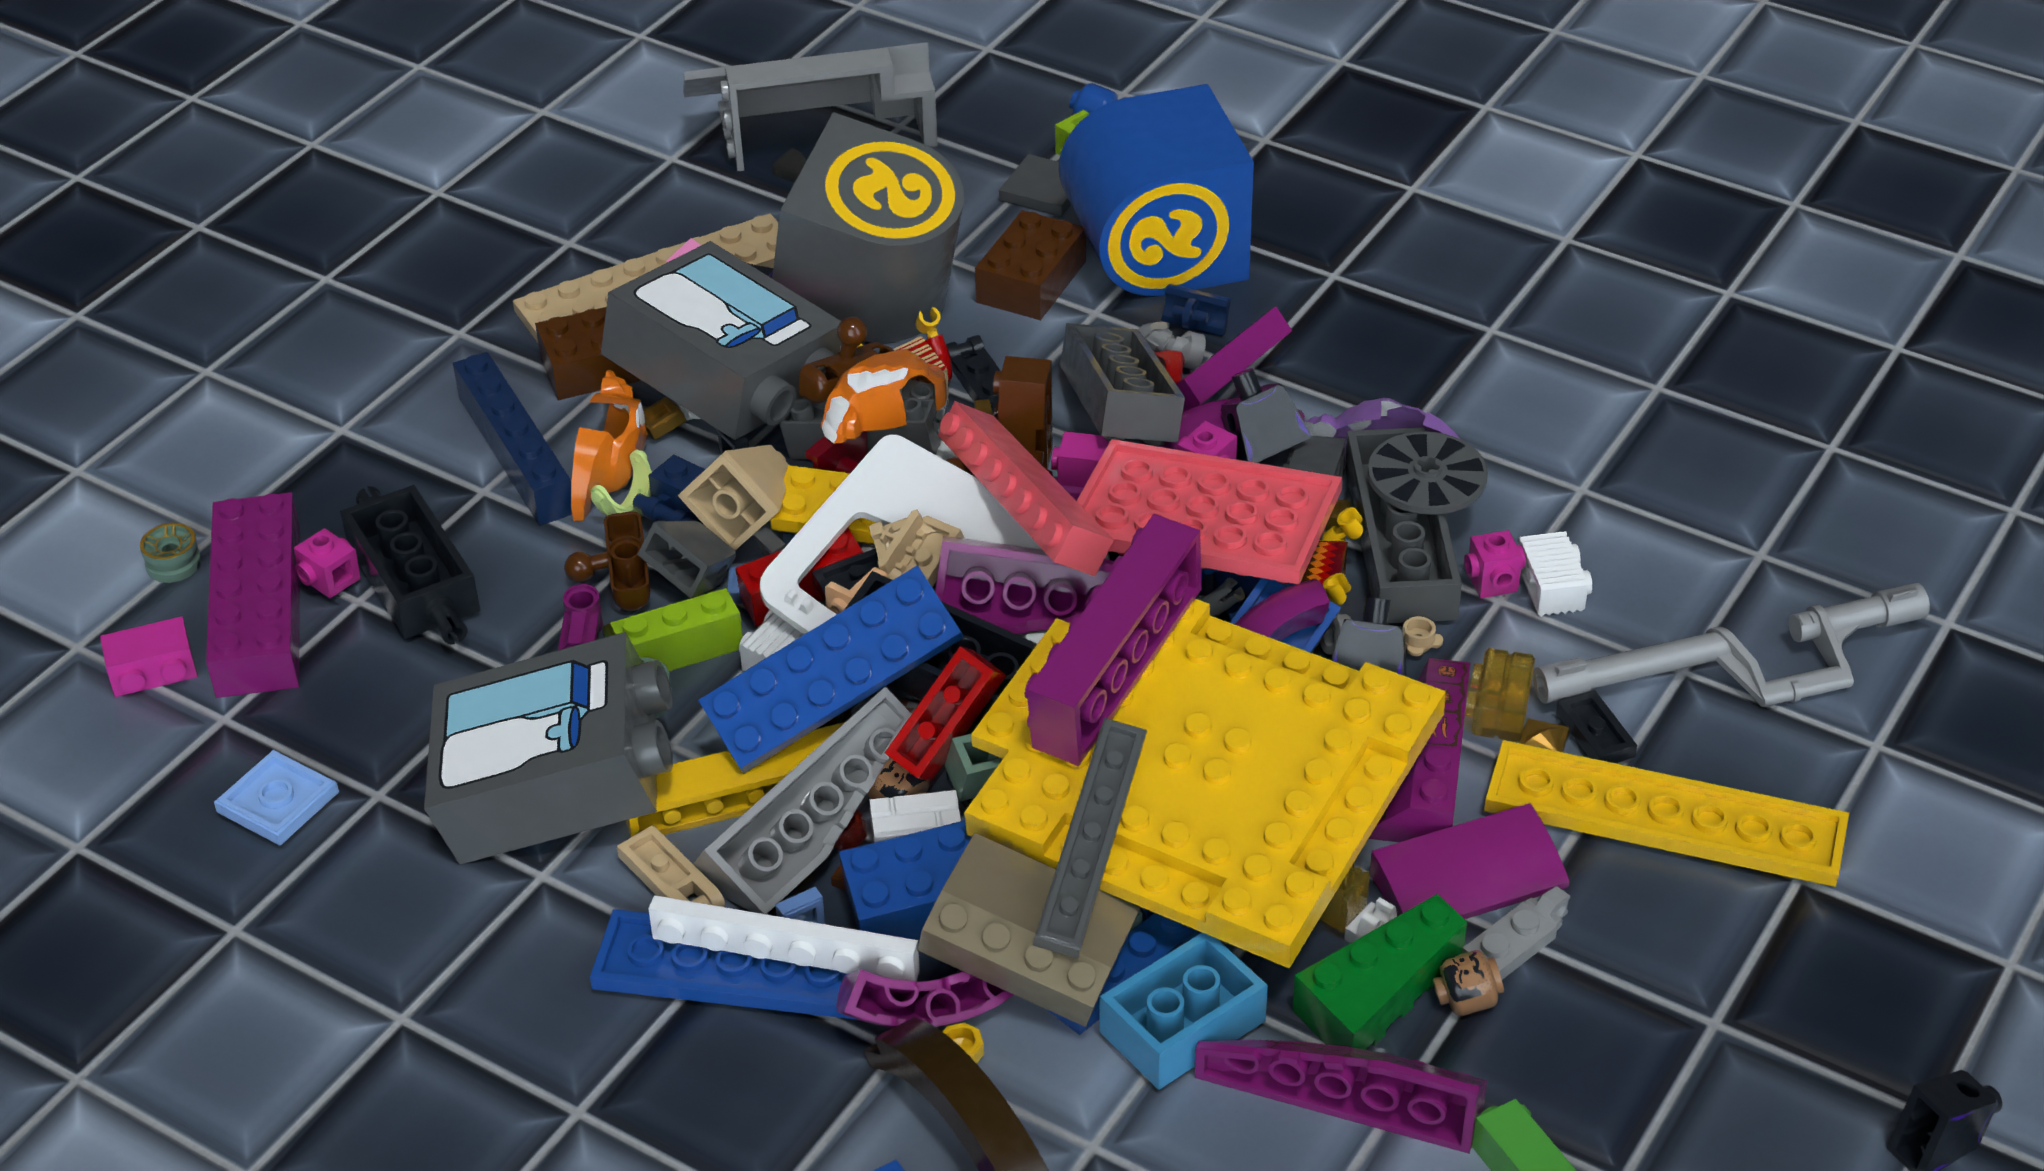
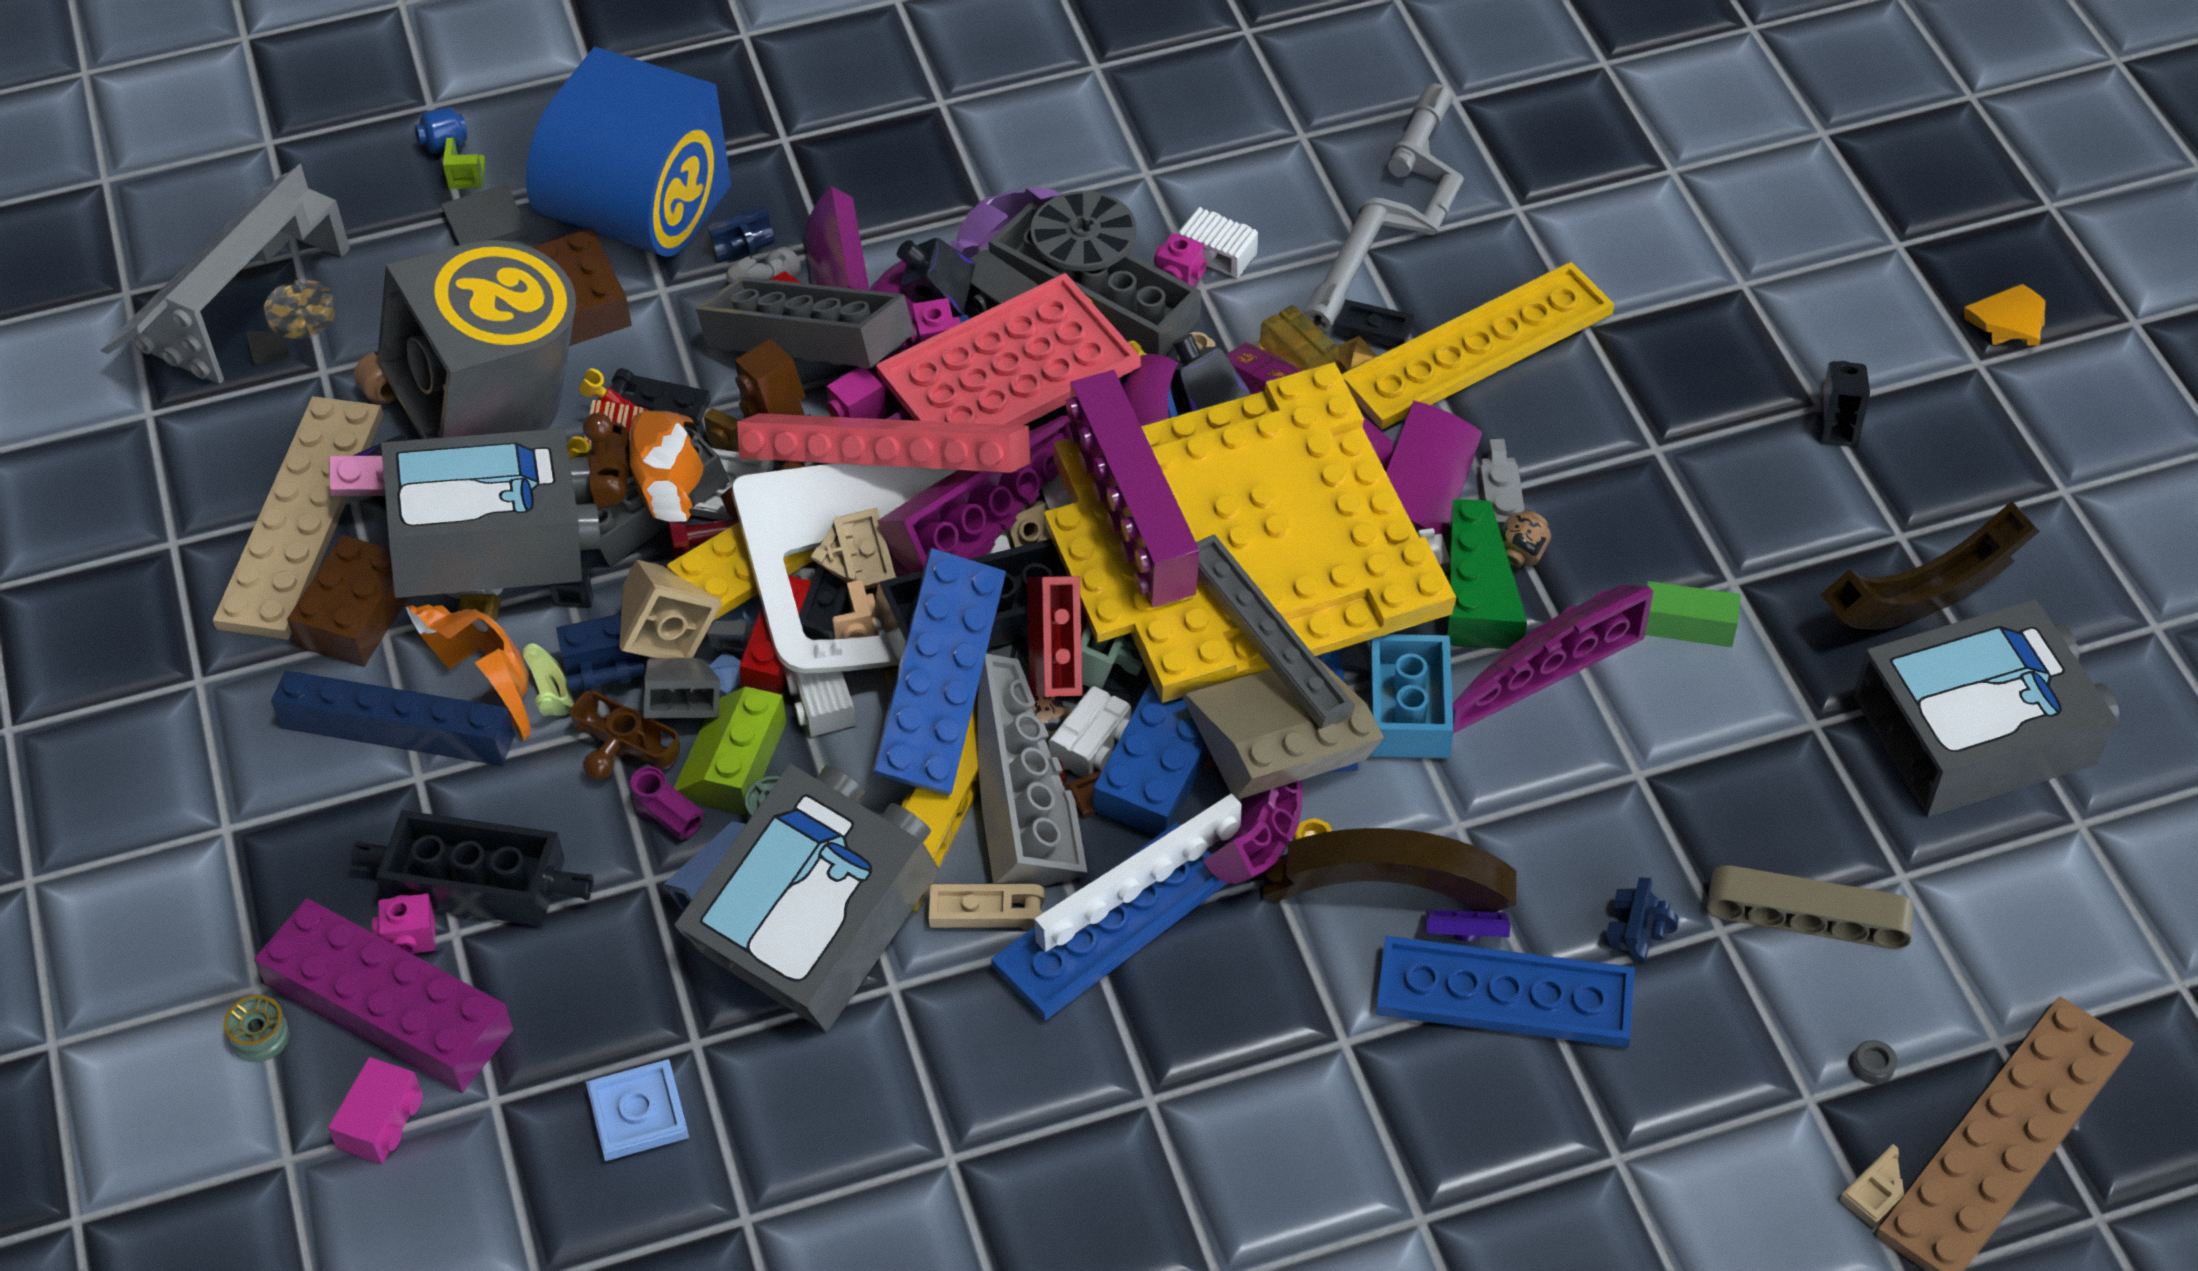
camera: 50 degrees left, 10 degrees up
medium blue tile [775,887,825,924] -> none

